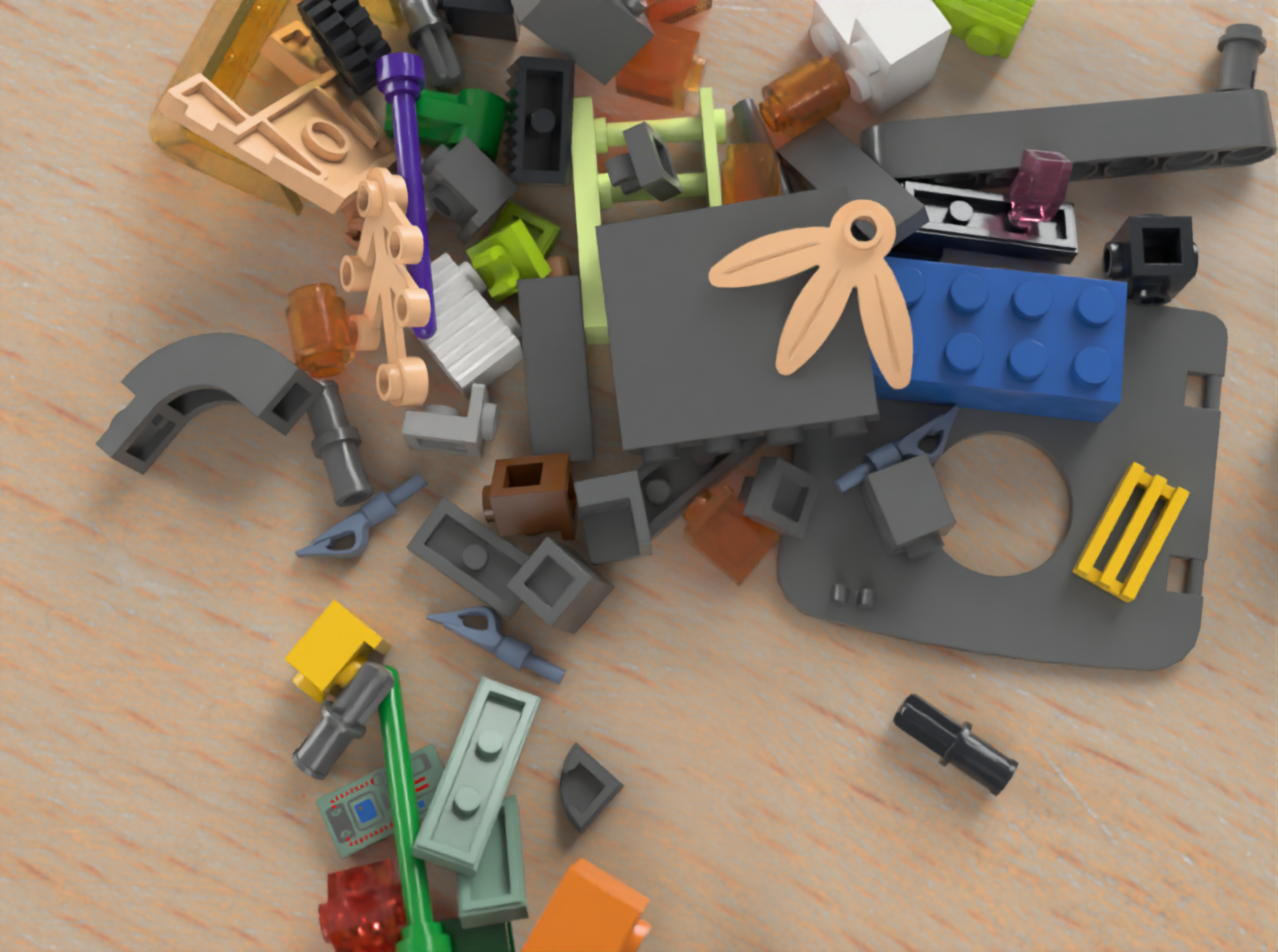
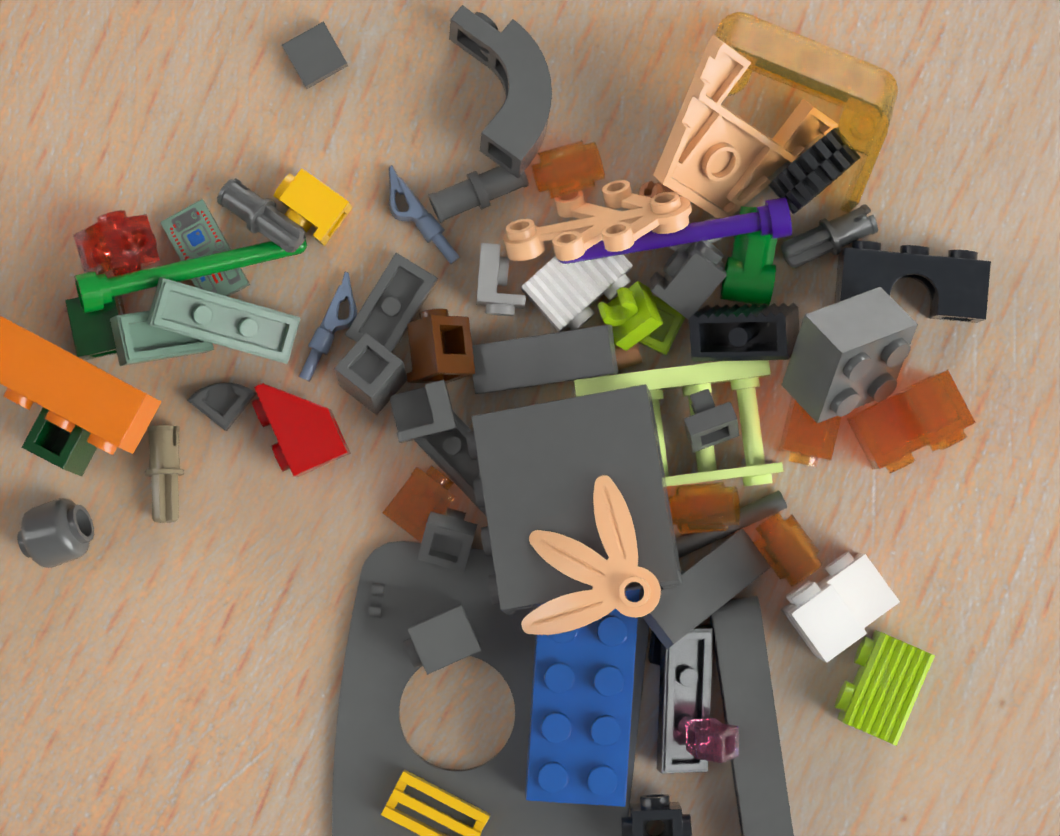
camera: 85 degrees right, 10 degrees up
sand blue hand [834,404,959,494] -> none
black axle [893,694,1018,796] -> none
none -> dark tan axle [145,425,184,523]
none -> red slope [252,383,351,477]
none -> dark grey tile [282,21,348,89]

